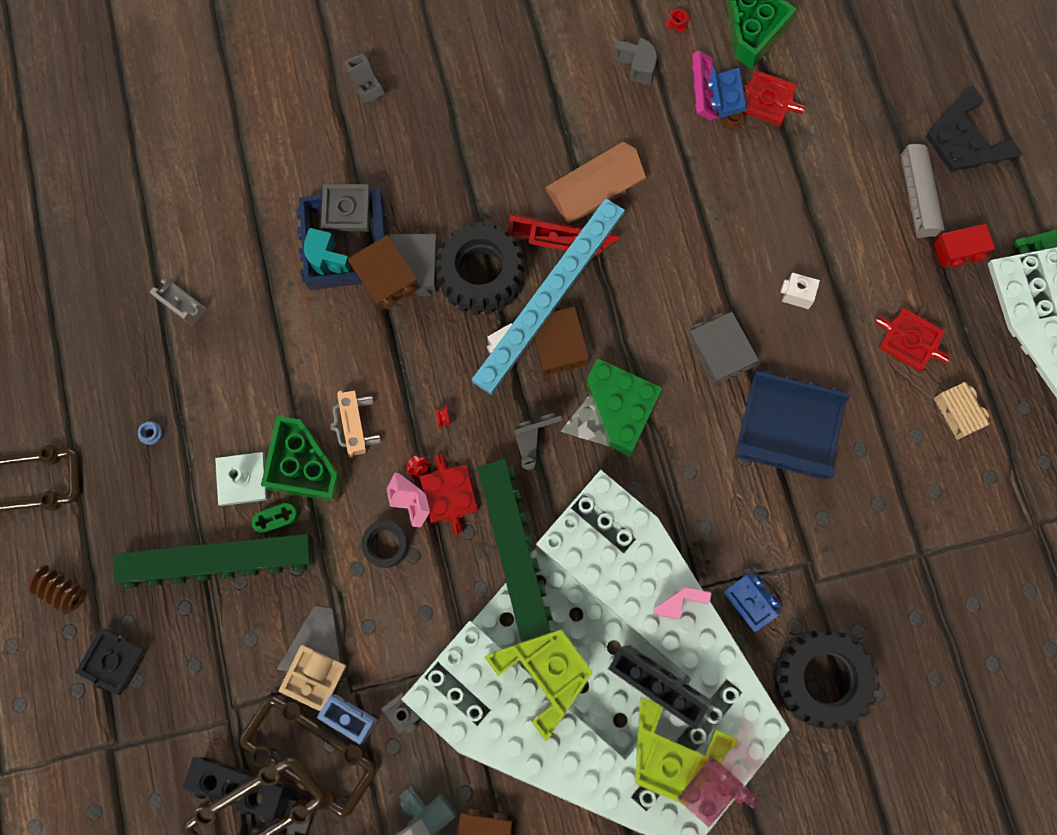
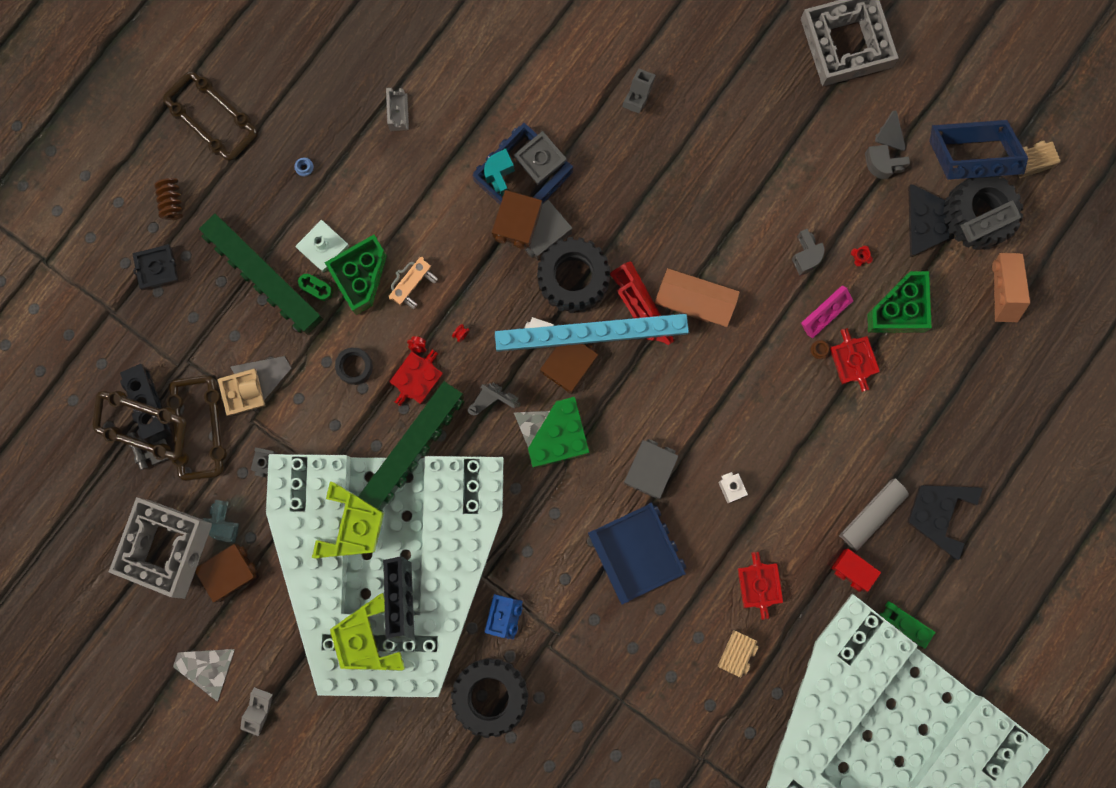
camera: 50 degrees right, 5 degrees up
medium blue brick [317,694,378,744] -> none
bright pink slope [386,473,430,527] -> none
bright pink slope [652,588,711,620] -> none
clear pink bracket [677,757,760,827] -> none
blue bracket [708,67,747,118] -> none

